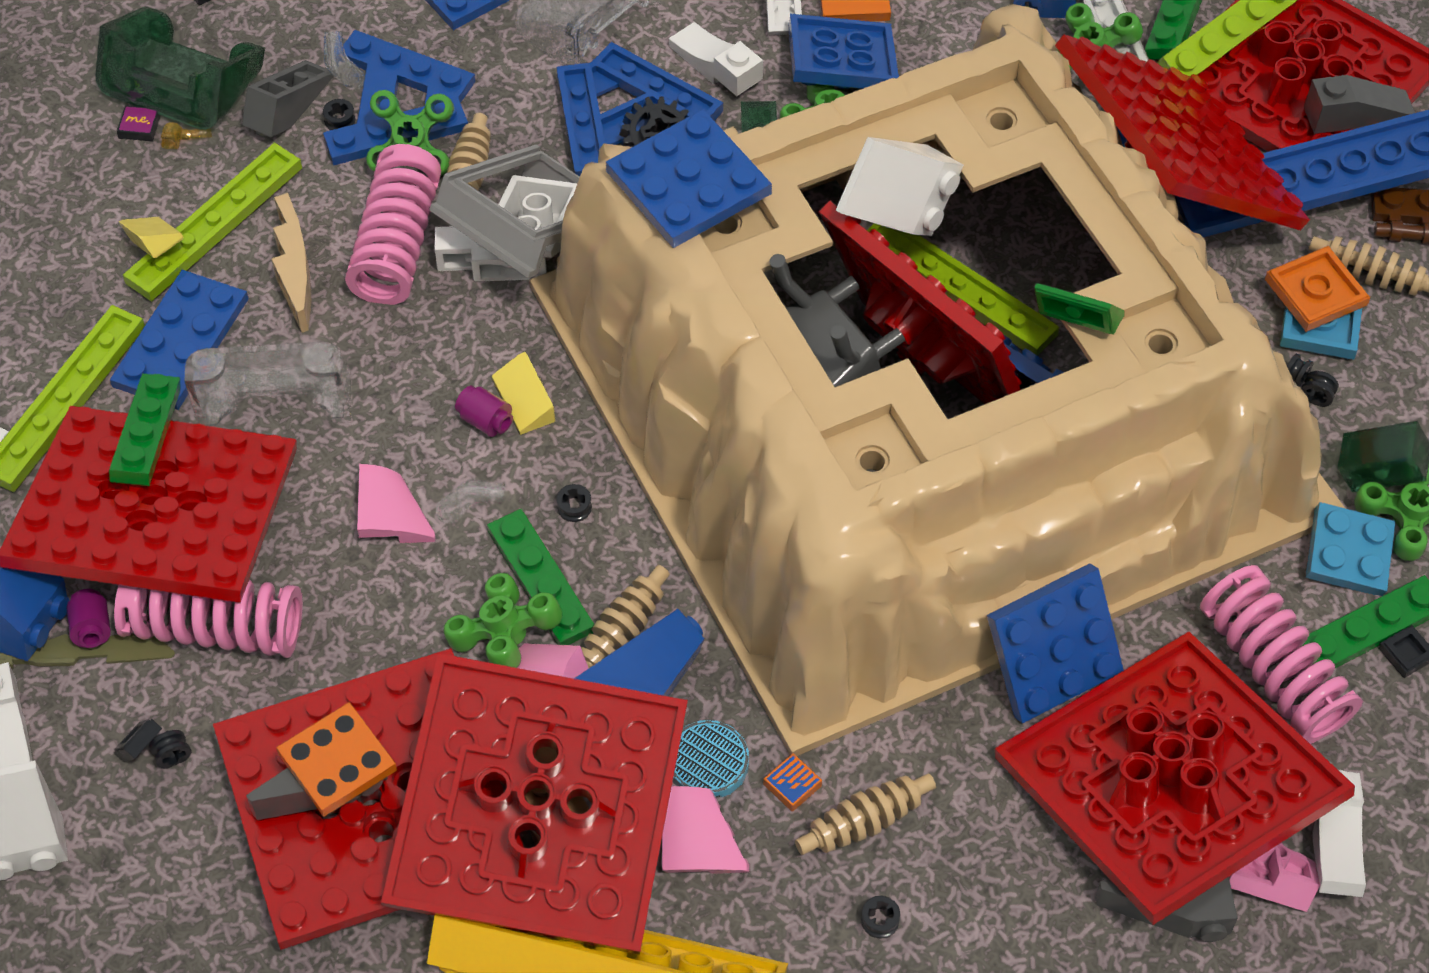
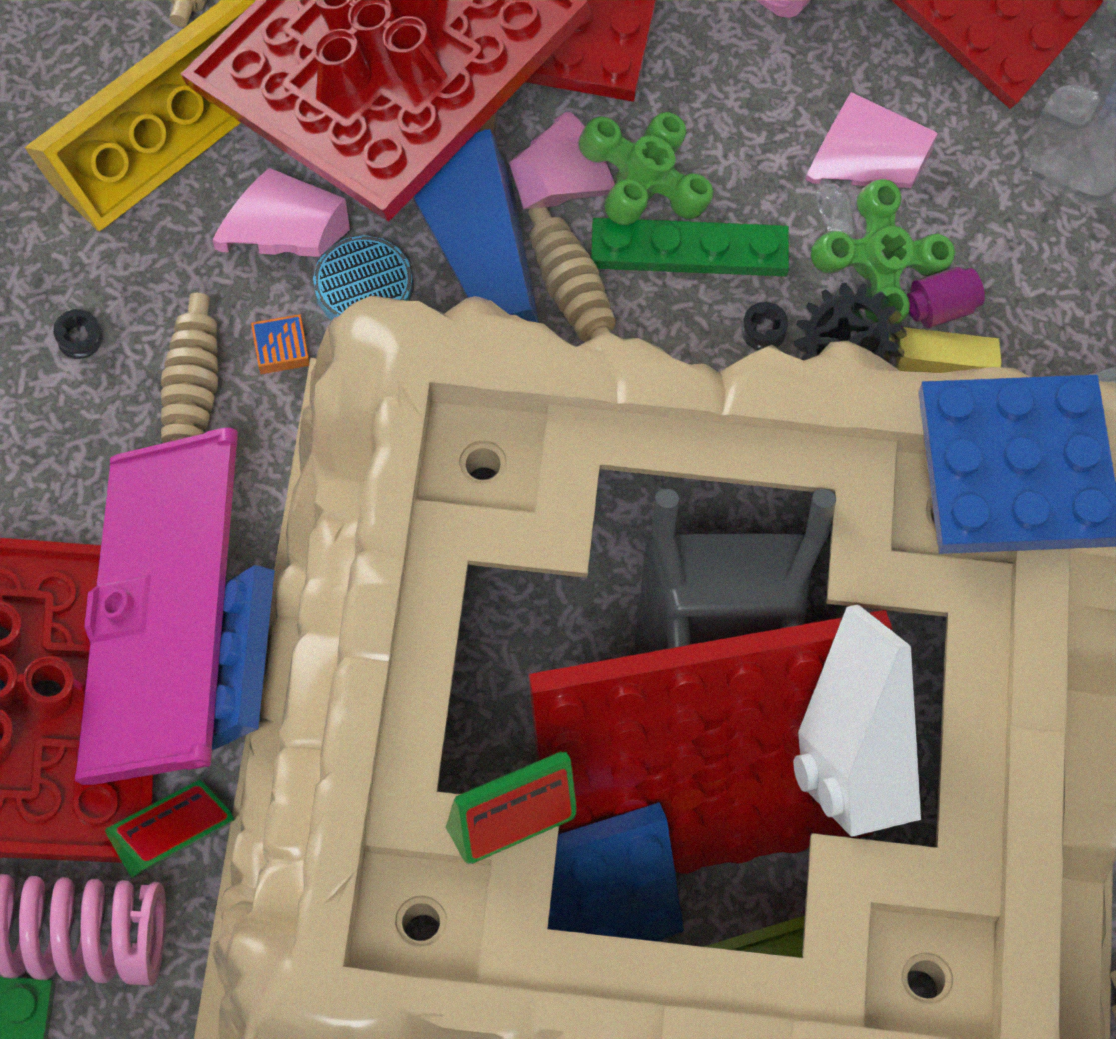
camera: 120 degrees right, 10 degrees up
none -> dark pink door [75,427,238,785]
none -> slope [104,779,235,879]
none -> black gear [794,283,907,364]
none -> bright green gear [810,179,955,324]

